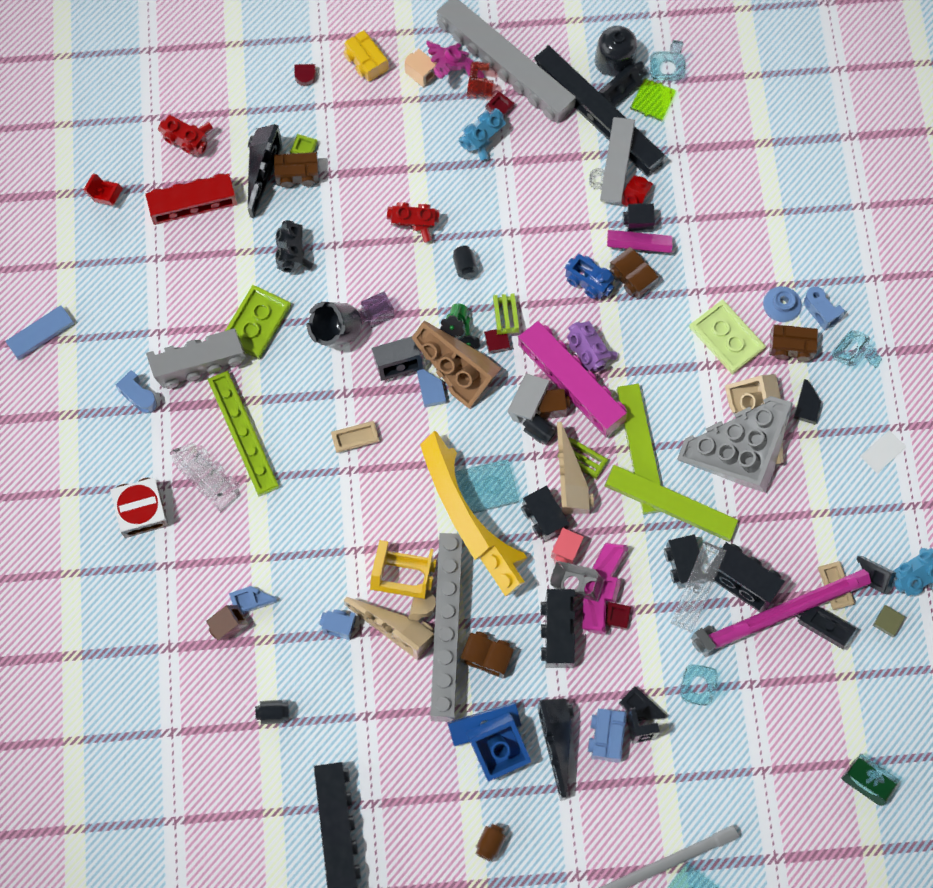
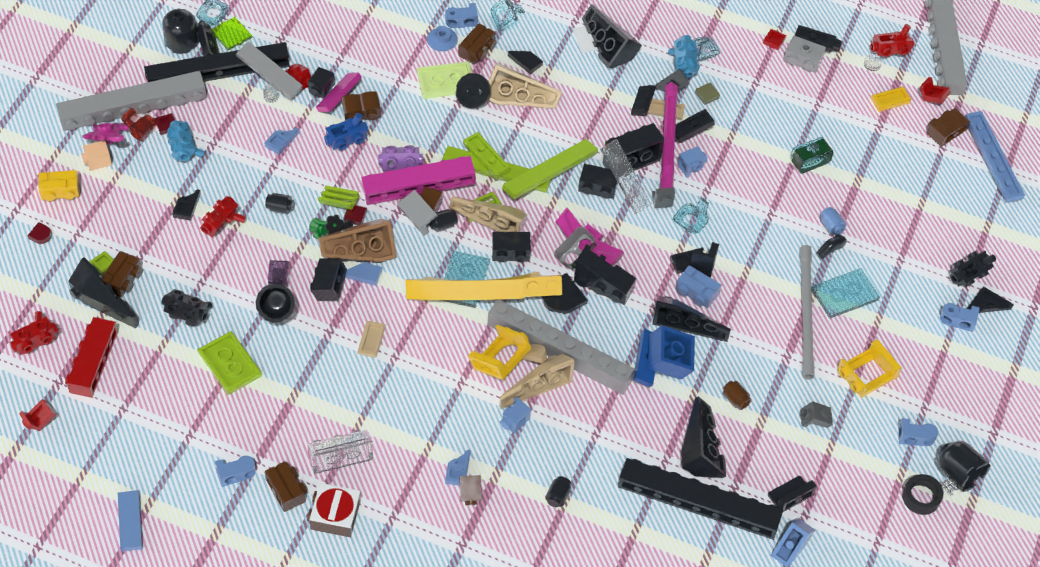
camera: 65 degrees left, 15 degrees down
light grey wedge [146,328,247,389] -> none
lime tile [207,371,279,497] -> none
reddish brown brick [460,631,514,678] -> none
coral brick [551,528,584,566] -> none
dark red tile [605,602,631,630] -> none
light grey slope [677,396,793,493] -> none
none -> black tile [172,189,201,221]
none -> medium blue tile [264,128,299,155]
none -> reddish brown brick [264,461,307,512]
none -> black tile [456,73,491,109]
none -> lime tile [463,132,511,180]
none -> black tile [542,273,588,314]
none -> black wedge [582,4,642,69]
none -> black tile [631,85,656,116]
none -> medium blue brick [677,146,707,178]
none -> black wedge [681,396,726,478]
none -> black arm [816,234,847,259]
none -> medium blue brick [820,207,846,235]

